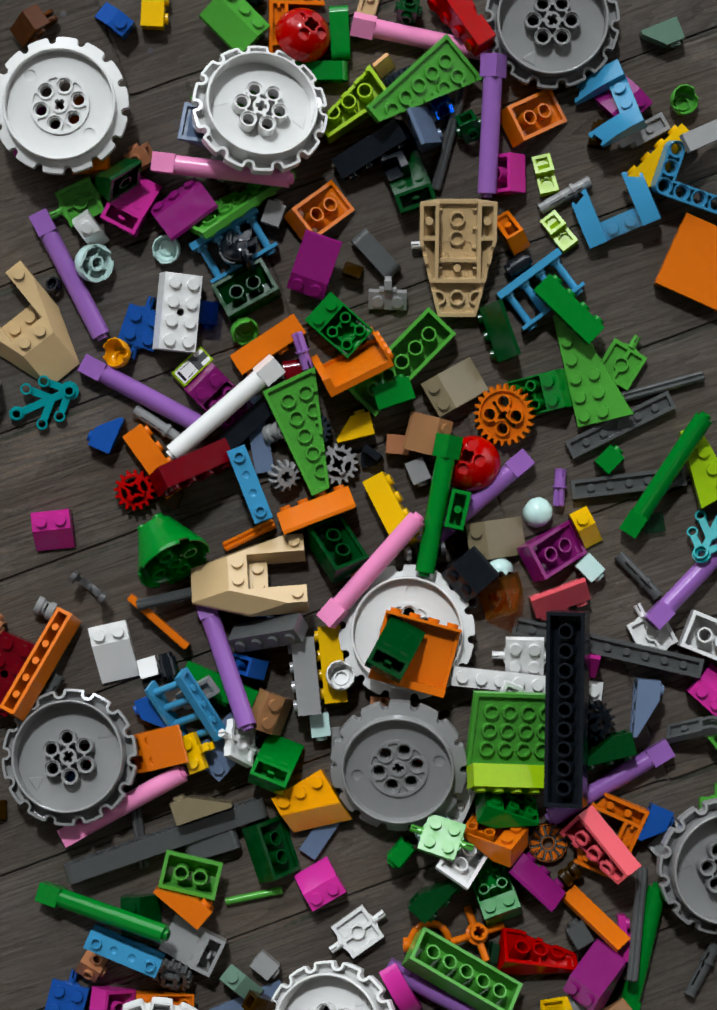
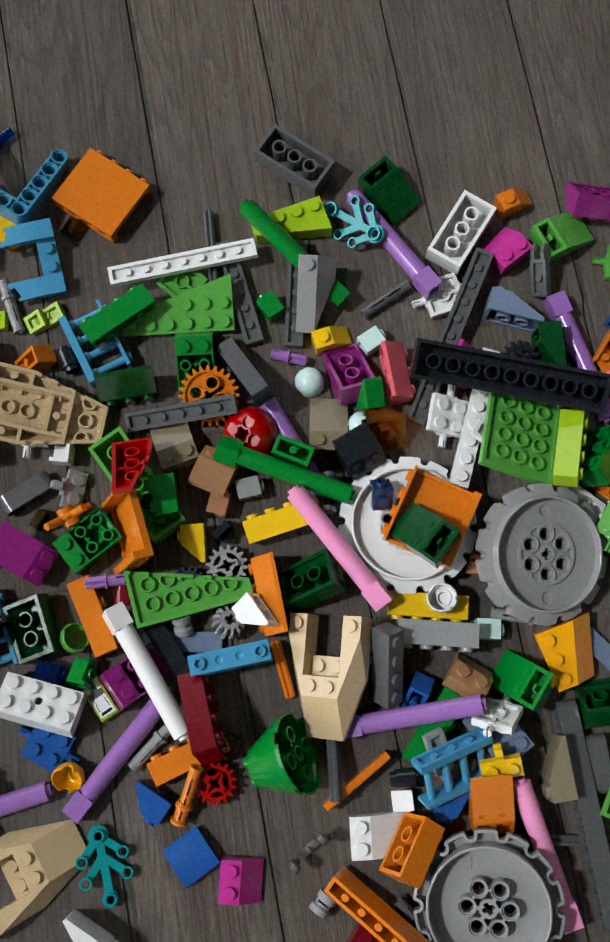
camera: 85 degrees left, 10 degrees down
none -> orange bar [44,502,92,531]
none -> white panel [49,443,75,467]
none -> dark brown slope [61,217,89,242]
none -> green brick [66,657,97,691]
none -> white plate [107,238,258,287]
none -> red wedge [112,437,152,494]
none -> dark grey plate [124,393,239,432]
none -> blue slope [163,826,221,888]
none -> orange pin [170,764,203,828]
none -> black beam [214,336,275,407]
none -> white slope [231,592,279,627]
none -> light grey wedge [296,254,336,333]
none -> green slope [356,376,385,409]
none -> dark blue bracket [370,478,394,511]
none -> orange brick [379,812,445,889]

